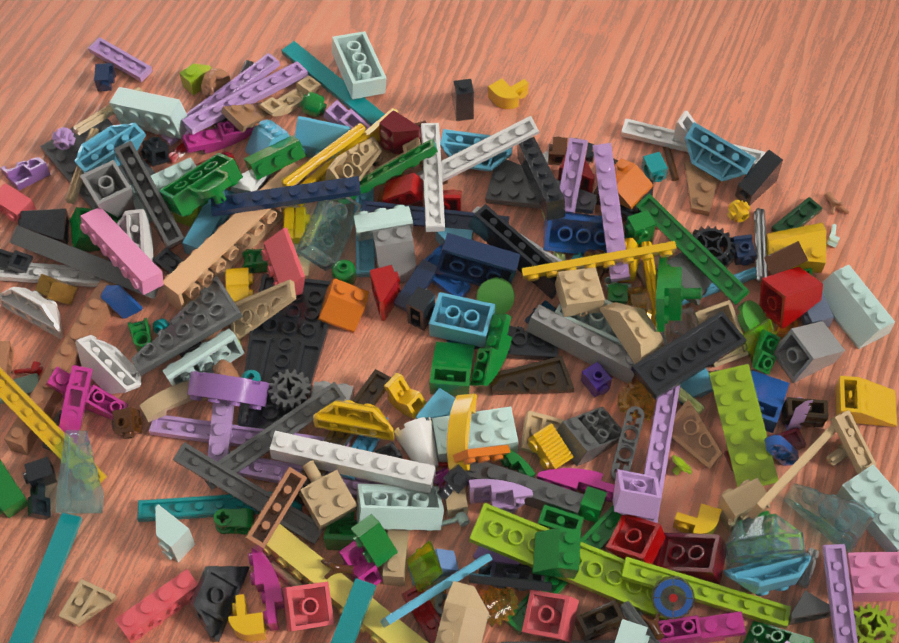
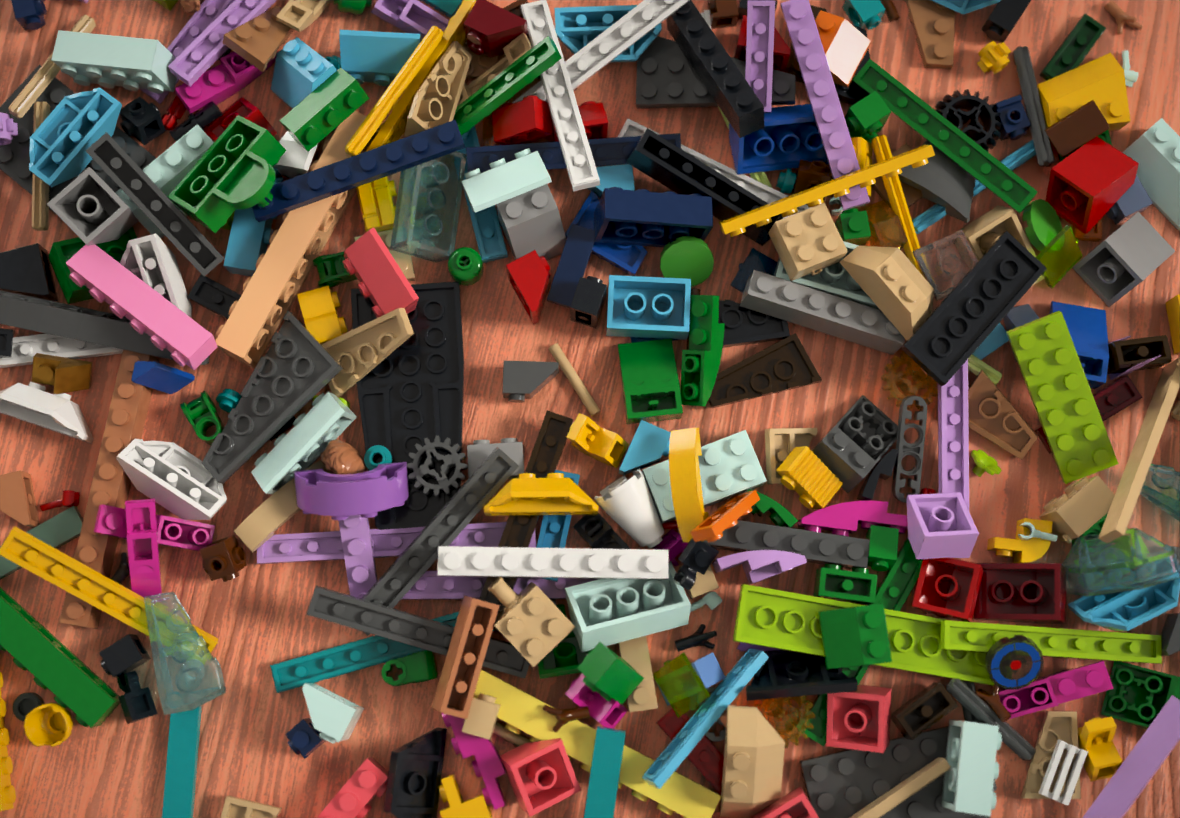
camera: 15 degrees left, 20 degrees up
orange slope [318,278,369,333] -> none
dark purple brick [581,362,612,398] -> none
green brick [656,256,702,332] -> none
green slope [752,329,781,375] -> none
blue beam [764,435,799,466] -> none
none -> black pin [169,101,223,141]
none -> dark blue brick [286,718,326,759]
none -> tan brick [462,693,501,740]
none -> dark grey slope [502,361,559,403]
none -> tan bar [549,343,600,417]
none -> black bar [675,624,717,652]
none -> black slope [857,449,899,501]
none -> light aqua hand [1018,522,1057,542]

